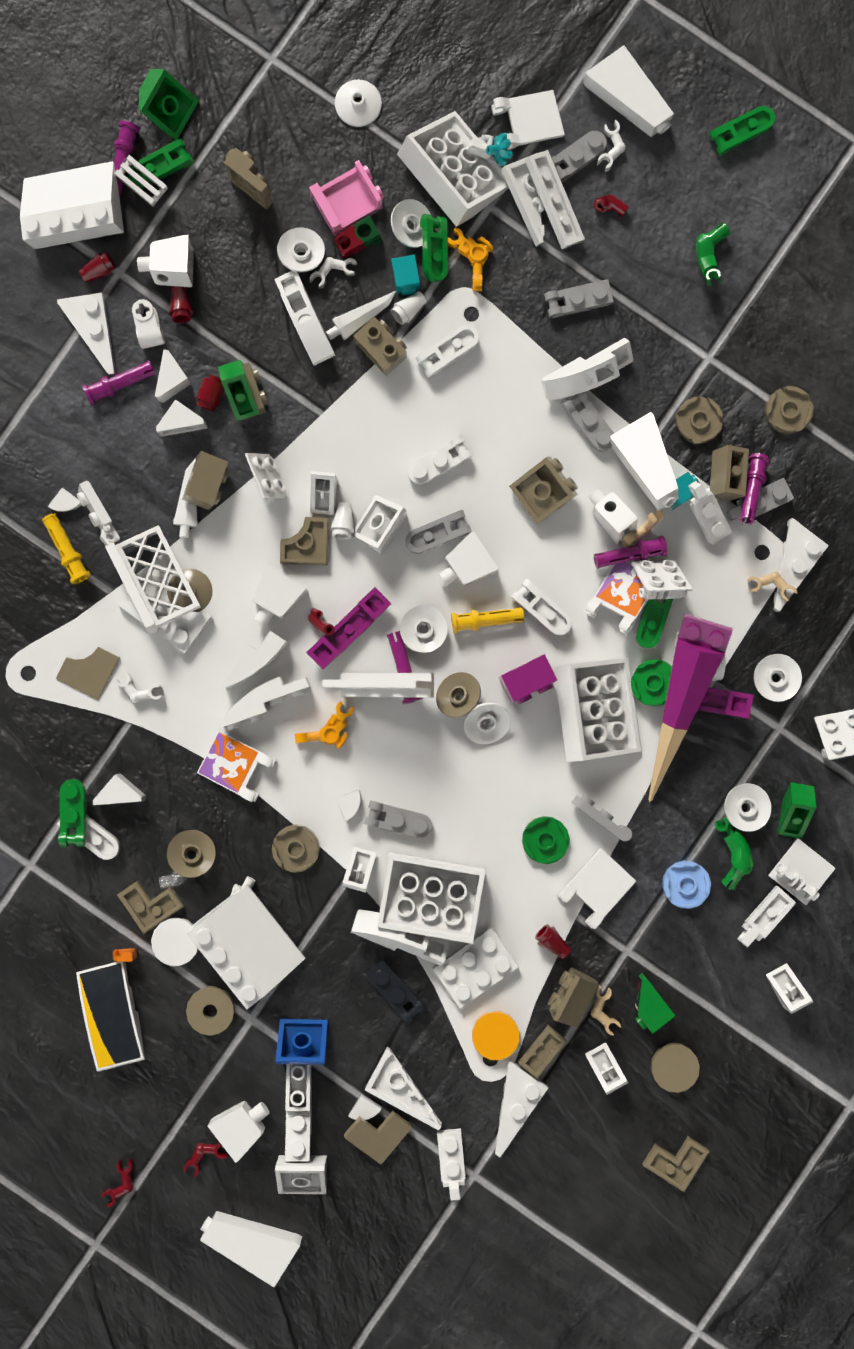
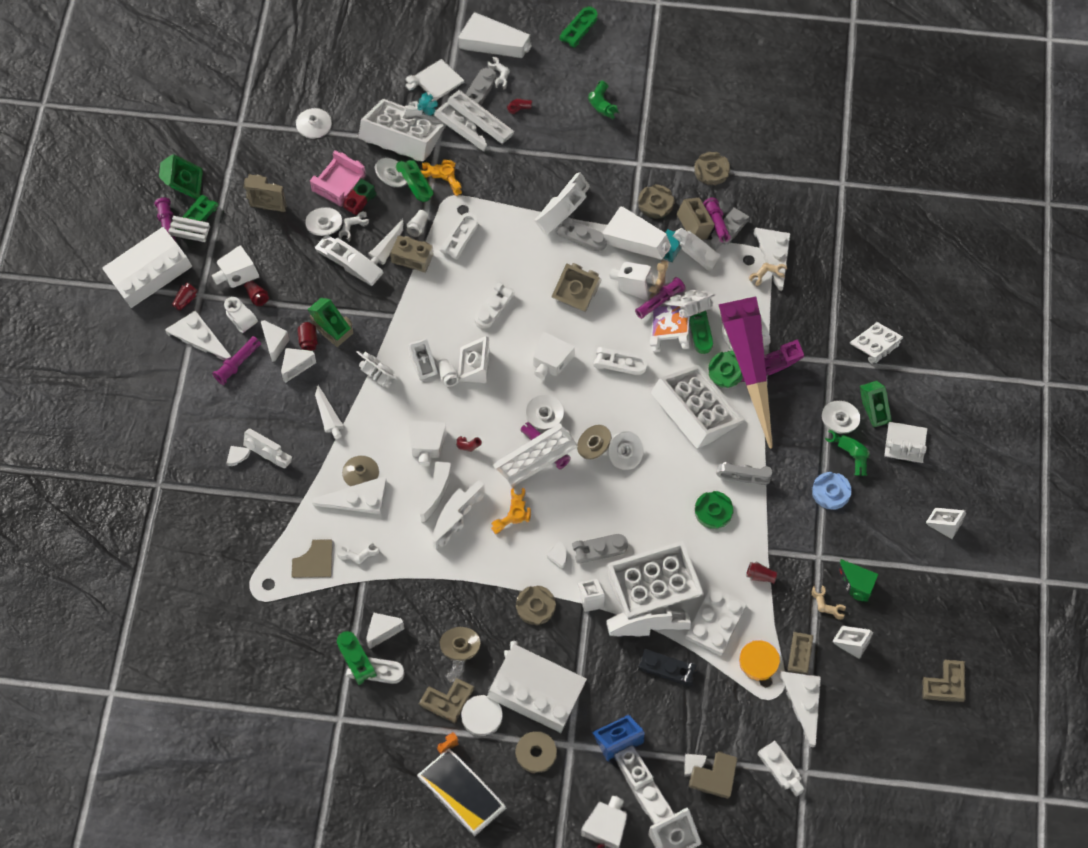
camera: 25 degrees left, 25 degrees down
yellow pin [42,513,91,584] -> none
white fence [105,525,201,635] -> none
dark tan brick [182,451,229,510] -> none
flag [197,730,277,802] -> none
dark tan tile [280,517,329,566] -> none
magenta slope [306,587,391,670] -> none
white wing [365,1047,442,1130] -> none
teal brick [391,255,420,295] -> none
light grey plate [405,510,472,554] -> none
yellow pin [451,607,524,634] -> none
magenta brick [498,654,557,704] -> none
light grey plate [544,279,614,318] -> none
dark tan slope [548,967,599,1028] -> none
white flag [557,848,636,929] -> none
dark tan tile [651,1043,700,1093] -> none
white hinge [737,886,796,947] -> none
white dish [754,654,802,702] -> none

